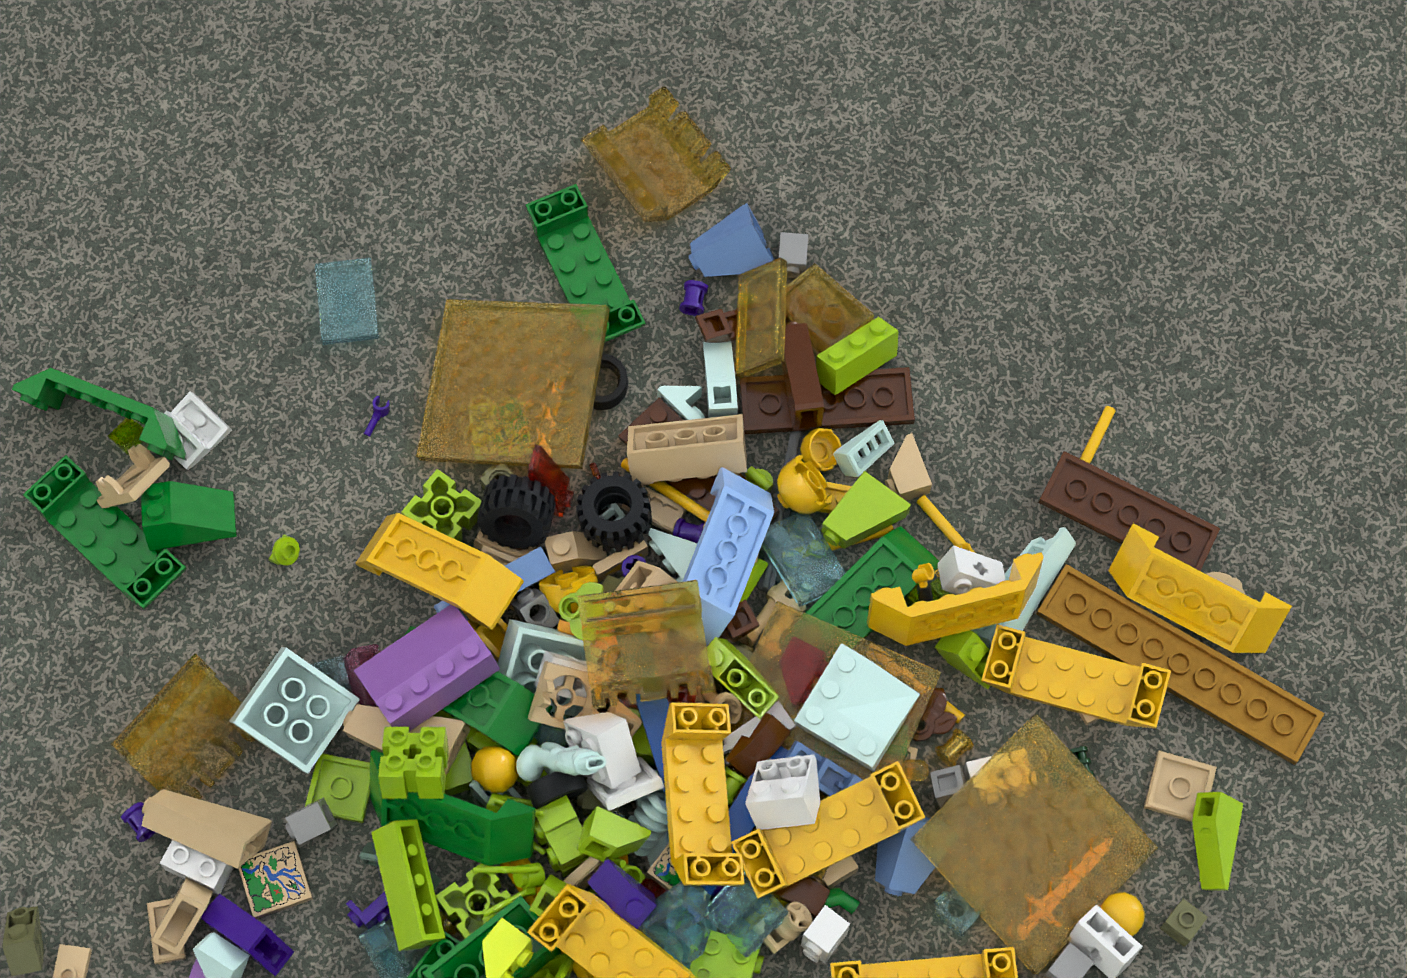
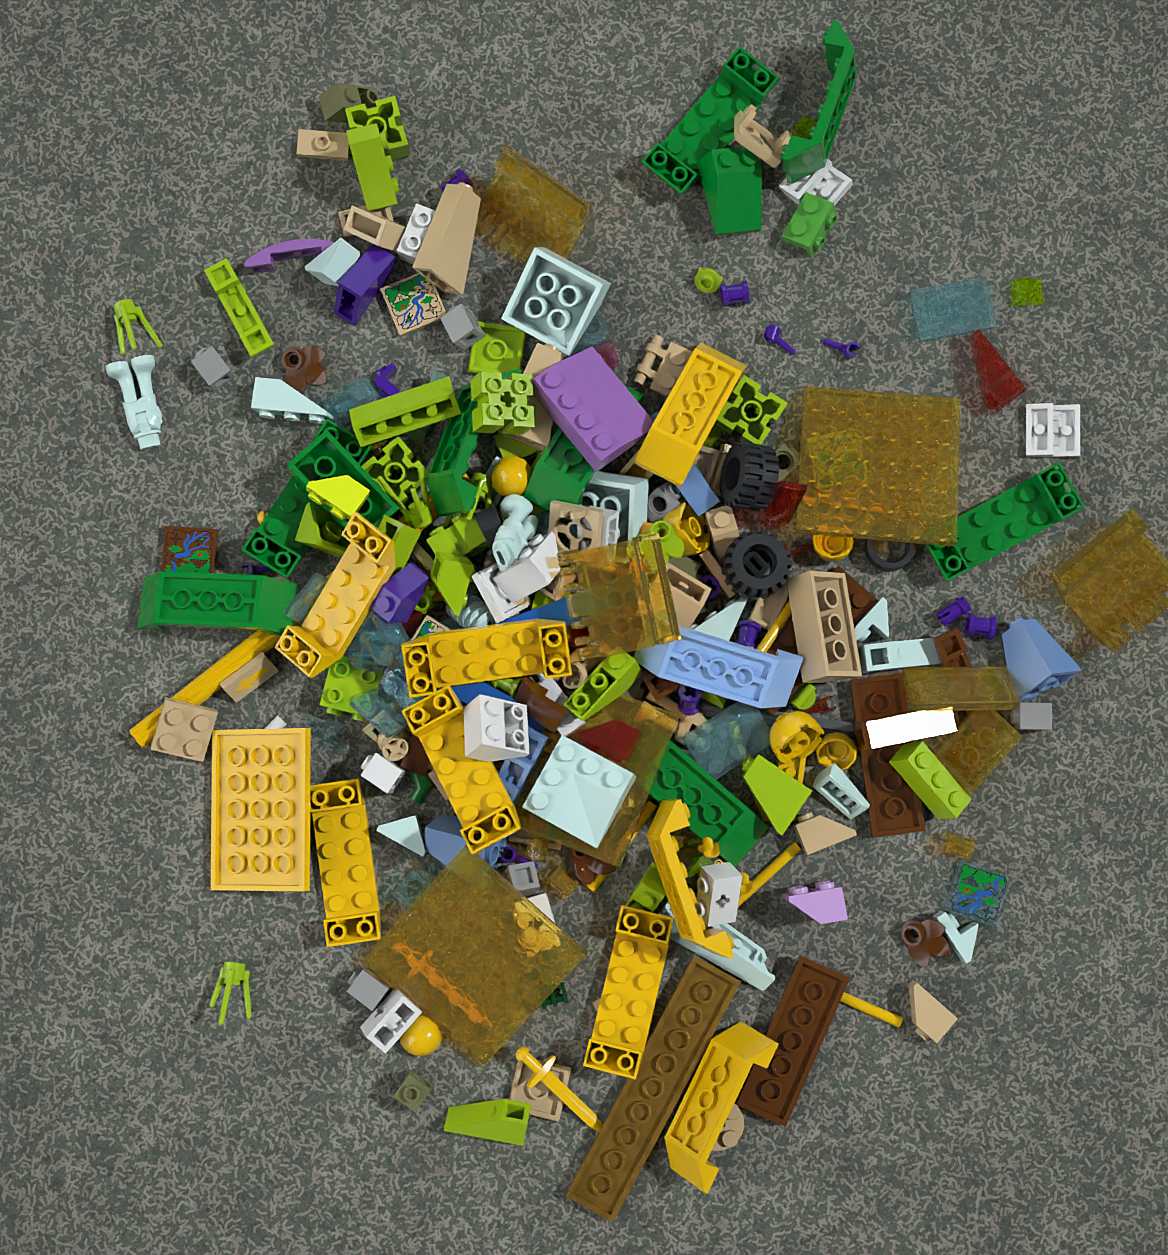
camera: 85 degrees right, 15 degrees up
none -> lime brick [345,96,411,160]
none -> lime brick [346,123,400,211]
none -> light aqua slope [376,815,427,857]
none -> dark purple hand [501,846,538,868]
none -> yellow sword [516,1047,603,1132]
none -> tan plate [633,335,693,398]
none -> dark purple bush [677,684,703,716]
none -> dark purple bush [720,280,750,307]
none -> dark purple hand [764,324,796,355]
none -> bright green bracket [782,192,837,257]
none -> lavender slope [783,880,848,924]
none -> clear red hand [801,696,837,714]
none -> yellow hair [812,522,854,562]
none -> reddish brown plate [902,919,951,968]
none -> tan slope [909,980,958,1043]
none -> light aqua slope [932,911,978,964]
none -> dark purple pin [936,597,971,627]
none -> clear yellow bush [942,831,975,861]
none -> tile [943,860,1011,927]
none -> clear red slope [969,328,1027,413]
none -> clear neon green slope [1011,277,1043,306]
none -> white slope [1026,403,1080,458]

